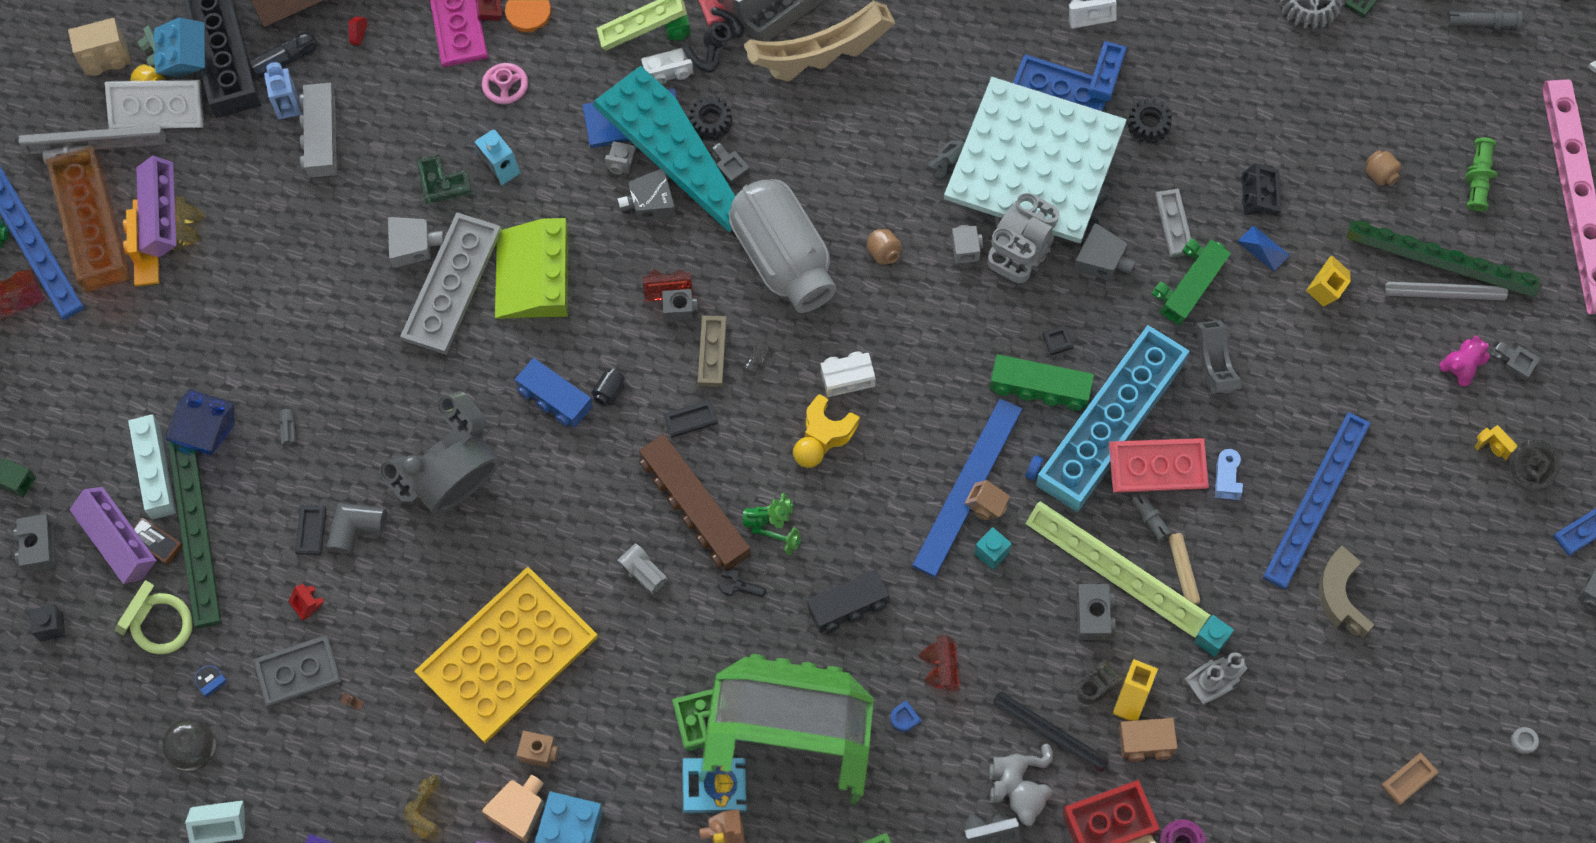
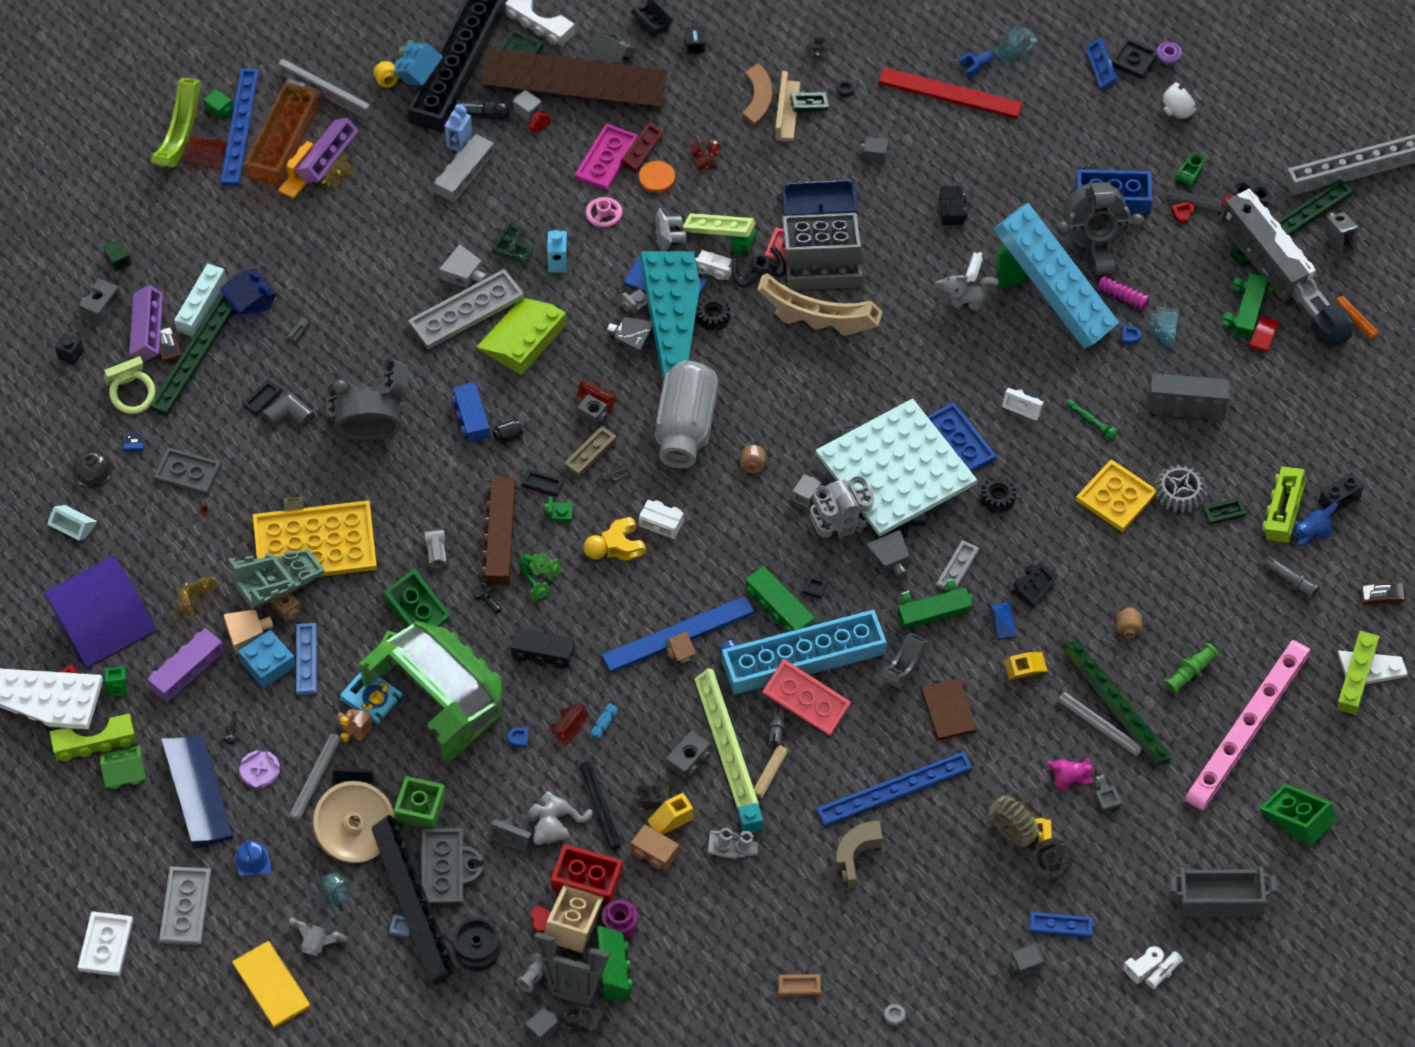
camera: 35 degrees right, 10 degrees down
tan brick [68,18,131,76] -> none
white tile [105,80,204,129] -> none
red tile [288,584,324,620] -> none
dark grey plate [712,143,750,184] -> none
teal brick [974,527,1012,570] -> none
blue tile [1087,41,1127,102] -> none
light blue leg [1215,449,1243,500] -> none
none -> sand green wedge [228,549,325,609]
none -> olive tile [284,496,304,511]
none -> medium blue tile [296,623,317,695]
none -> green slope [380,568,450,633]
none -> light grey brick [513,90,542,122]
none -> green bracket [545,497,573,522]
none -> dark azure axle [590,704,617,739]
none -> light grey connector [655,208,686,251]
none -> reddish brown tile [921,678,977,741]
none -> dark tan gear [989,796,1039,847]
none -> yellow plate [1076,460,1158,532]

